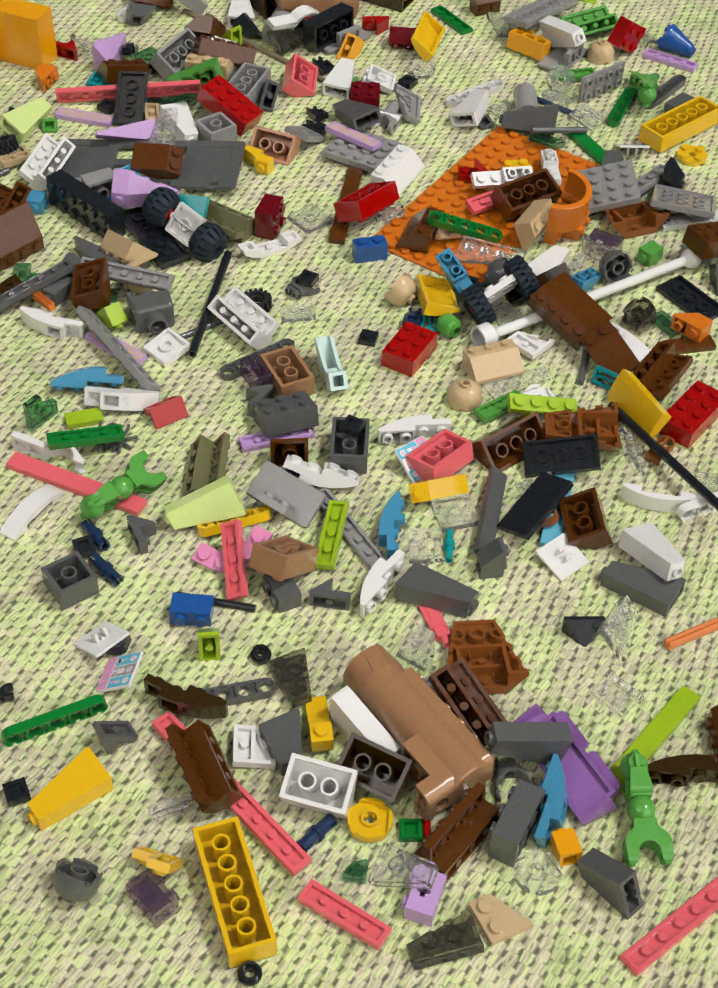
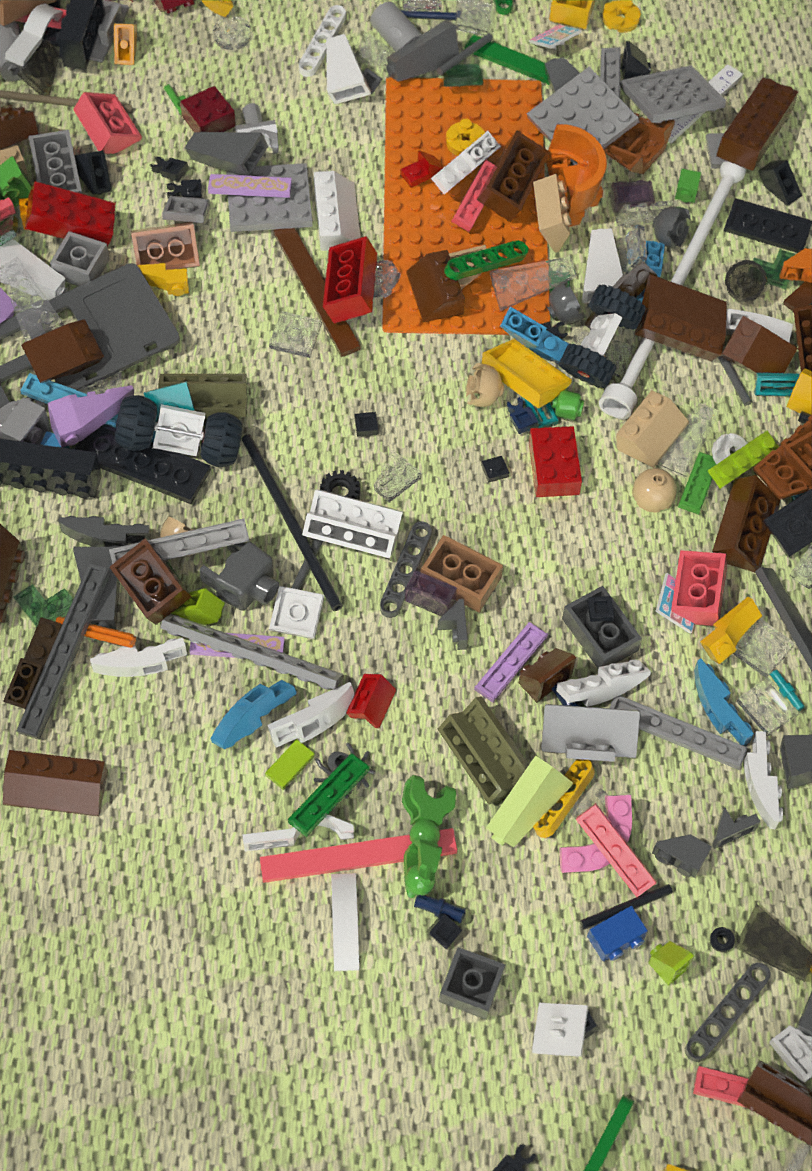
camera: 35 degrees left, 15 degrees up
clear green tile [23,394,59,432] -> none
dark blue pin [88,552,124,587] -> none
dark grey slope [92,721,138,755] -> none
piece [95,651,144,693] -> none
tan slope [100,229,158,265] -> none
dark grey slope [126,515,157,555] -> none
dark brown slope [143,673,228,719] -> none
white slope [237,230,302,258] -> none
medium nougat brick [248,535,319,581] -> none
dark grey brick [253,391,319,438] -> none
dark red brick [254,193,286,240] -> none
dark grey helmet [284,275,321,298] -> none
black plate [312,56,335,75] -> none
light aqua arch [314,335,348,391] -> none
lime plate [315,500,349,570] -> none
white slope [322,57,355,100] -> none
blue brick [352,235,388,264] -> none
white plate [361,63,397,95] -> none
white slope [378,414,451,444] -> none
light grey wing [393,83,421,125] -> none
black plate [395,74,418,90] -> none
white wing [507,331,554,360] -> none
white slope [540,149,562,185] -> none

